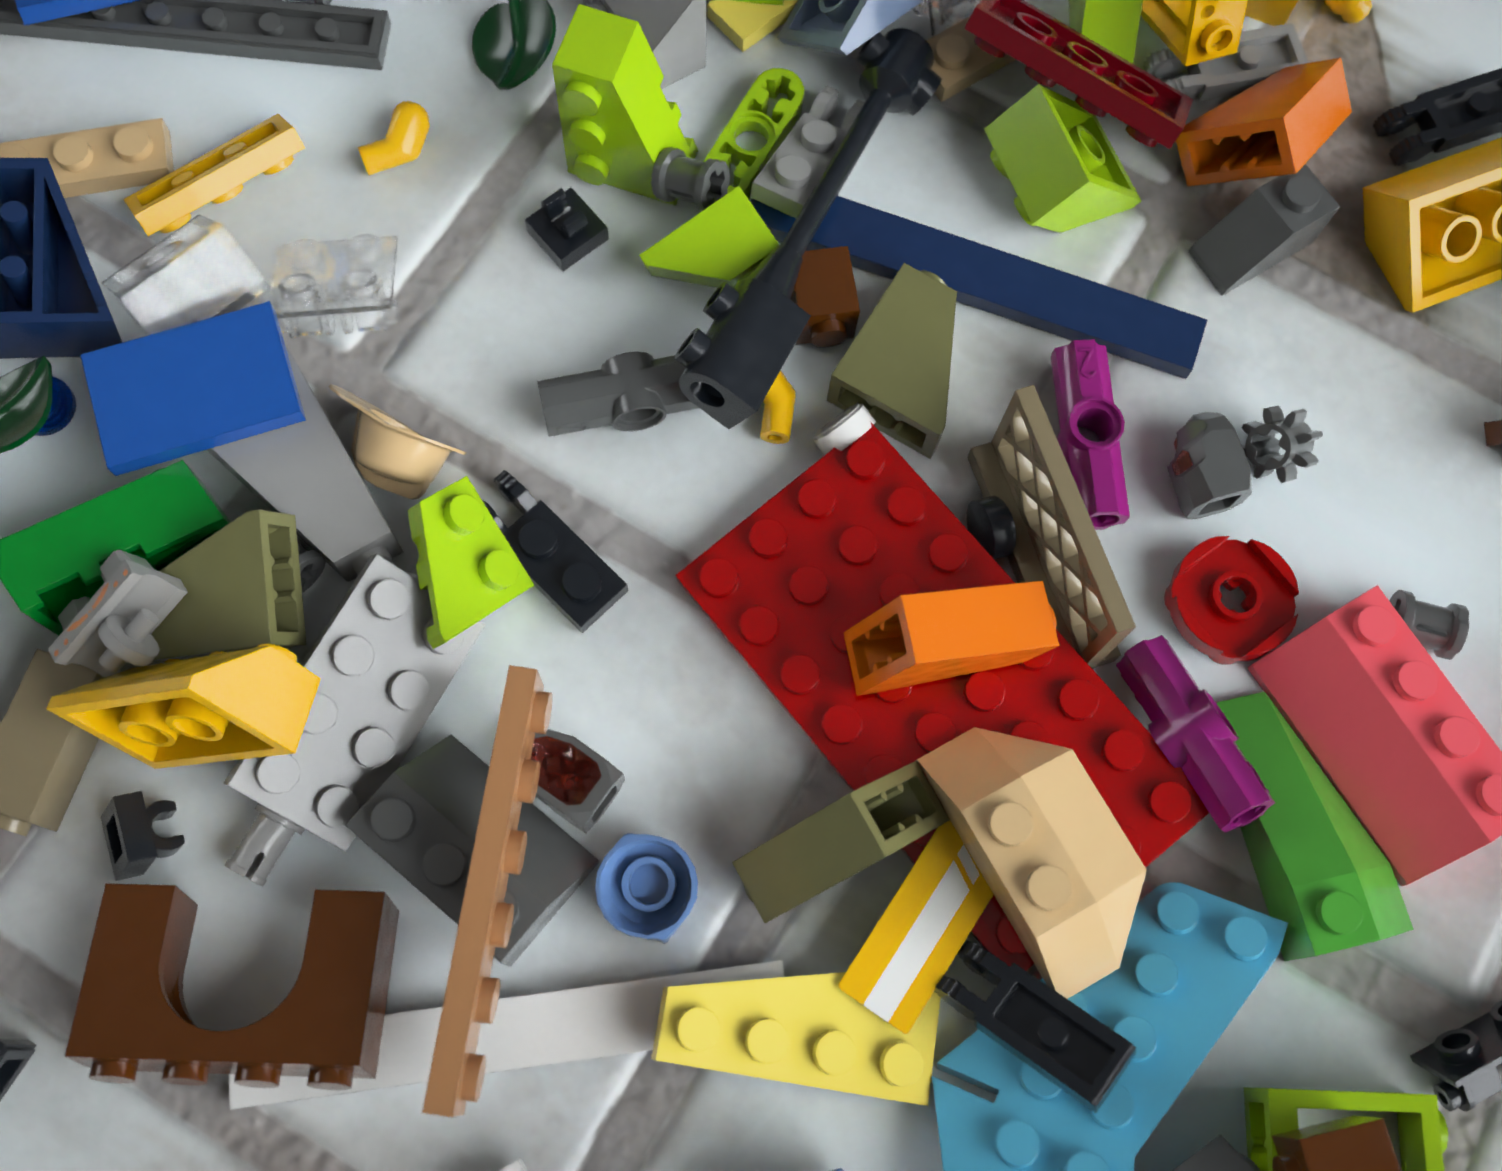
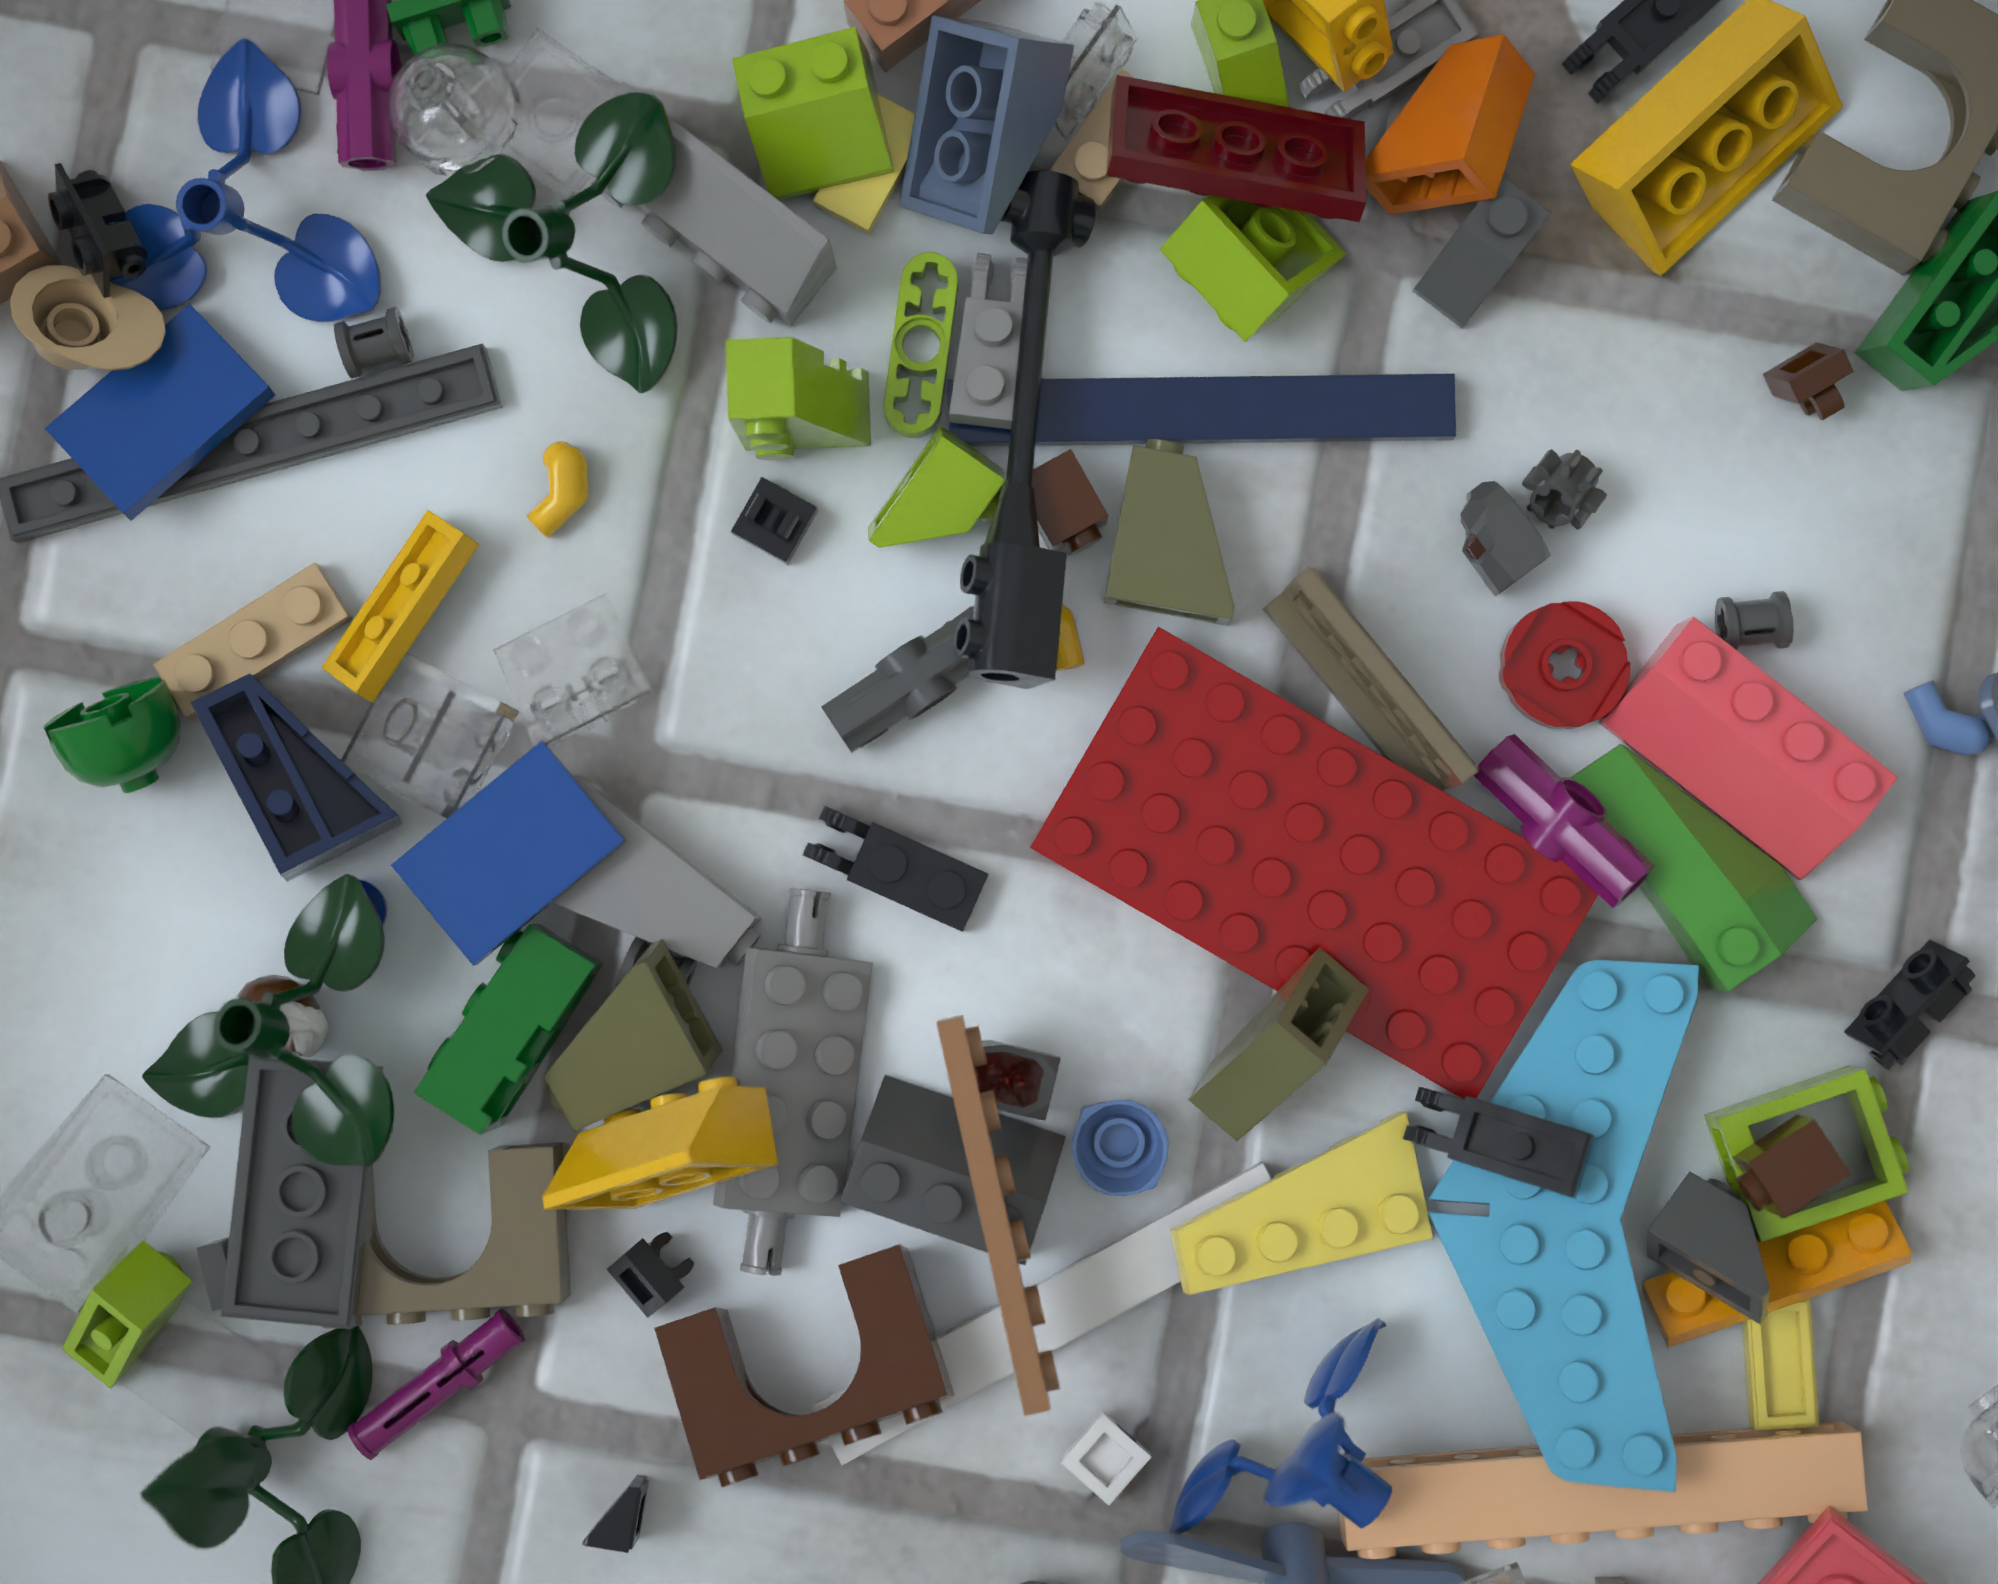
camera: 10 degrees left, 15 degrees up
light grey hips [48,550,188,677] -> none
tan piece [329,384,466,500] -> none
lime wing [407,476,534,649] -> none
dark grey bush [651,147,730,211] -> none
white tile [813,403,876,455] -> none
yellow sticker [838,820,994,1034] -> none
orange slope [843,581,1059,696] -> none
tan wedge [916,727,1147,999] -> none
black tile [966,495,1016,560] -> none
magenta piece [1050,339,1130,530] -> none

